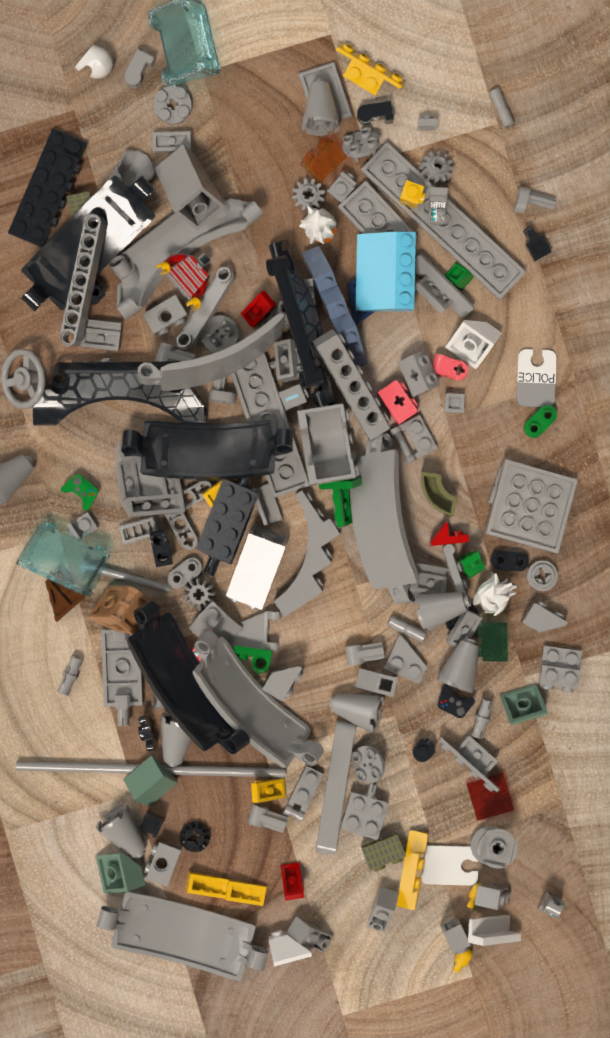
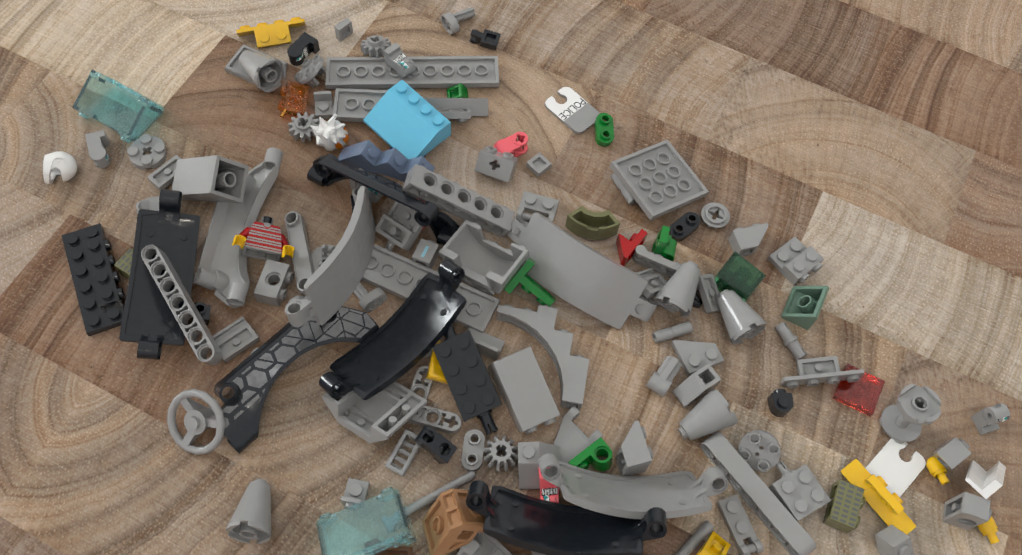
camera: 50 degrees left, 25 degrees down
green piece [61,474,99,511] -> none
red slope [240,290,277,328] -> none
coral brick [377,380,419,426] -> none
yellow brick [399,180,426,209] -> none
black piece [437,684,475,718] -> none
white slope [445,320,502,369] -> none
white hair [473,572,517,616] -> none

